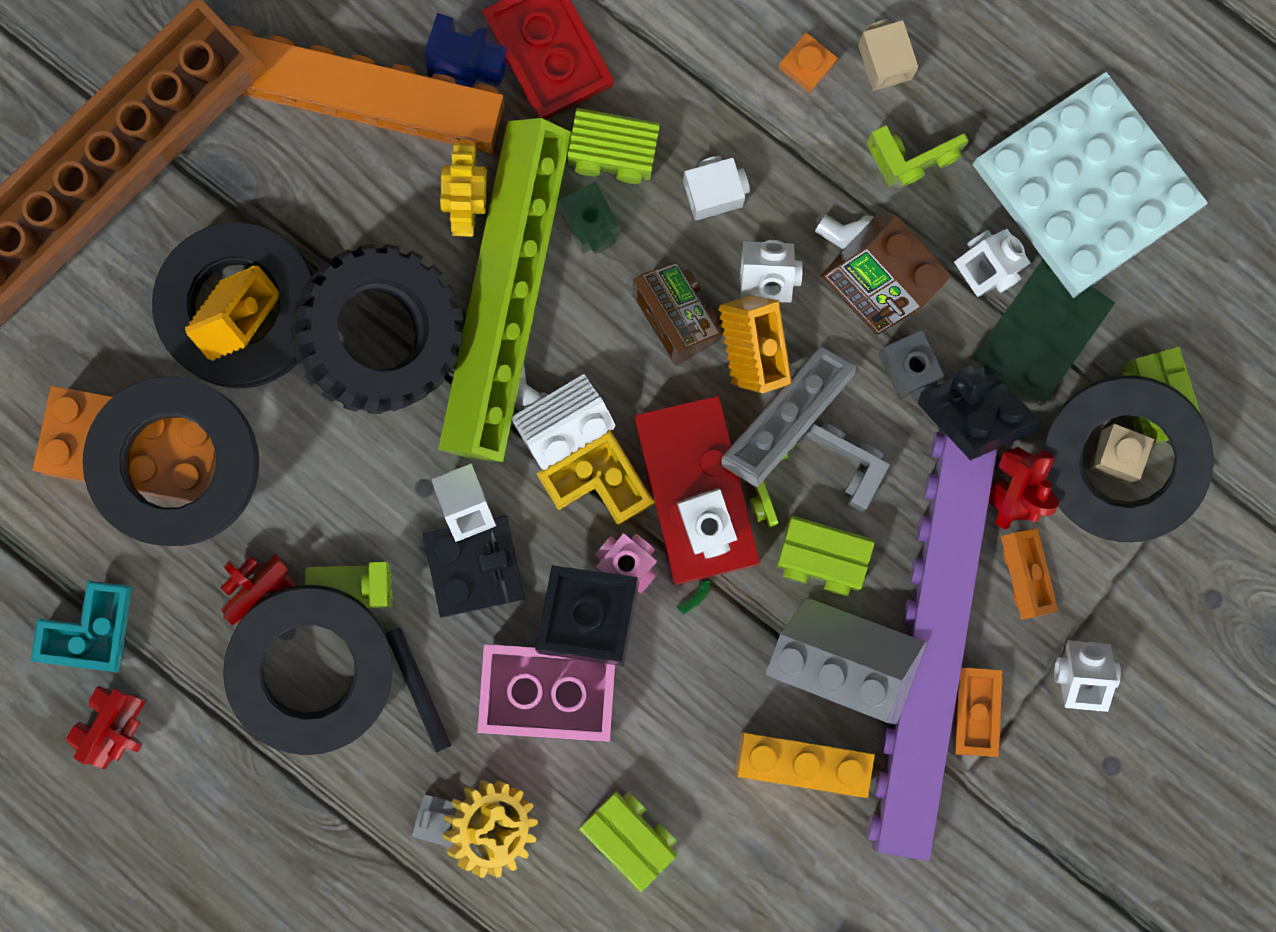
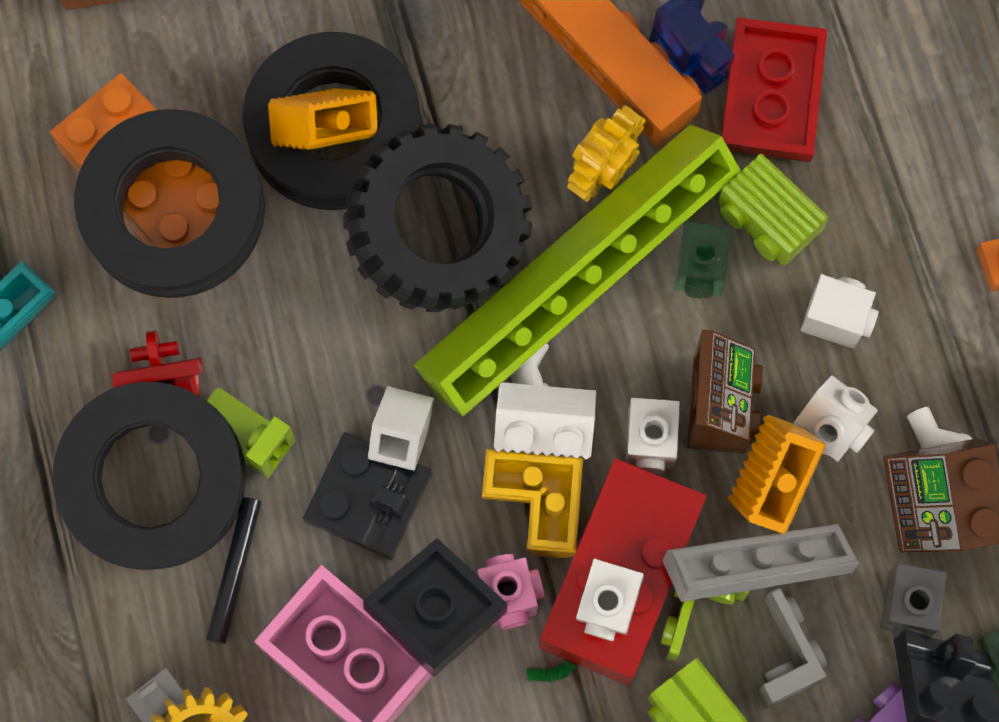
camera: 45 degrees right, 10 degrees down
none -> white brick [625,398,680,475]

